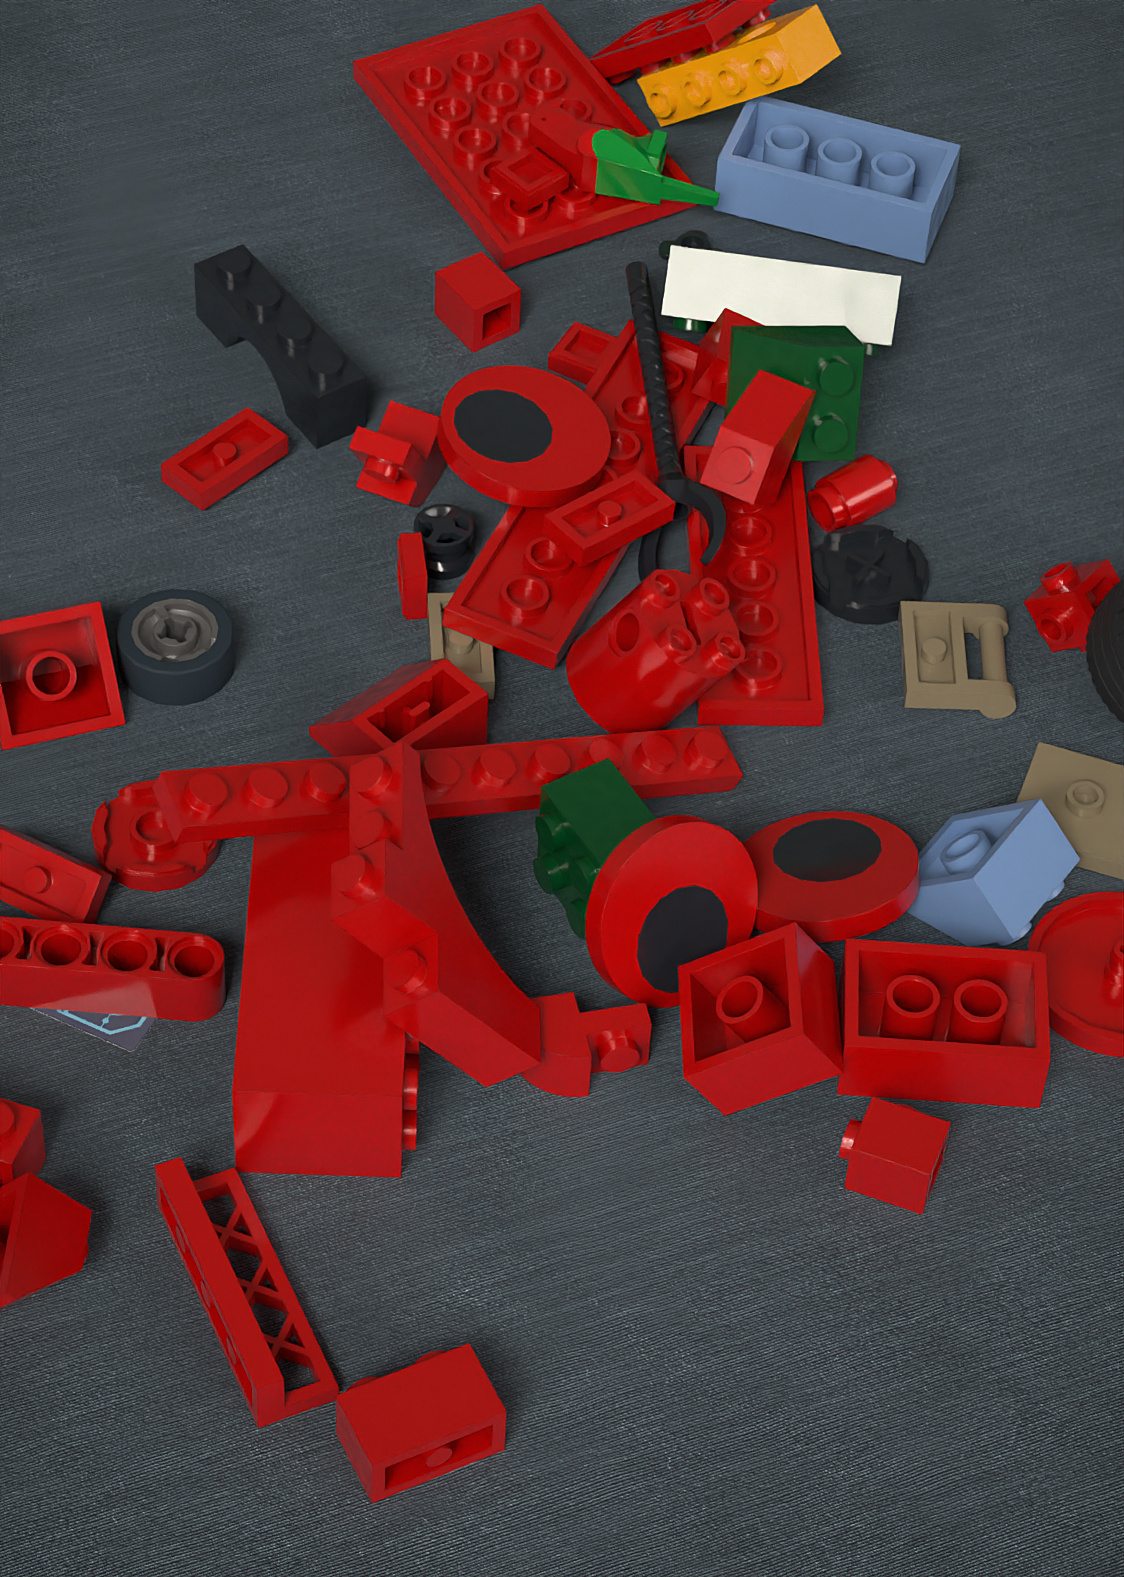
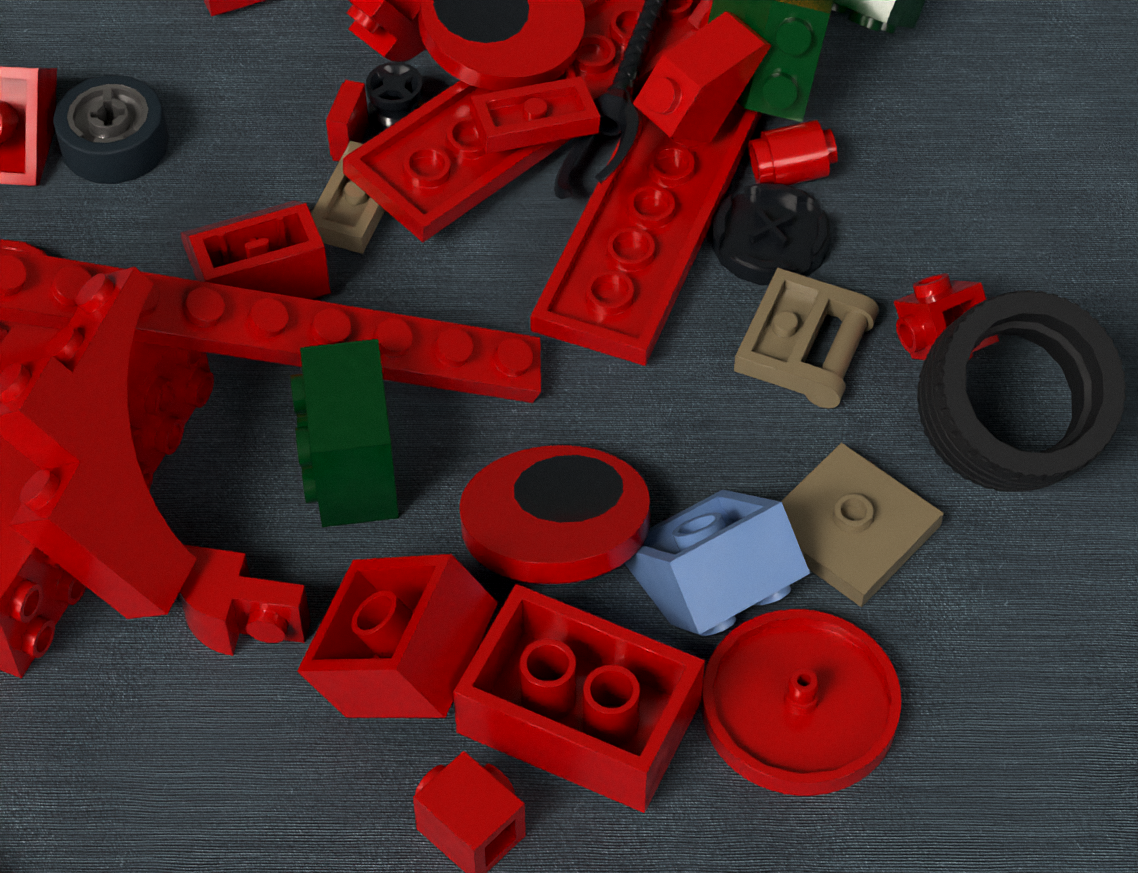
camera: 25 degrees right, 5 degrees up
red cylinder [566,569,746,734] -> none
red piece [585,815,758,1008] -> none

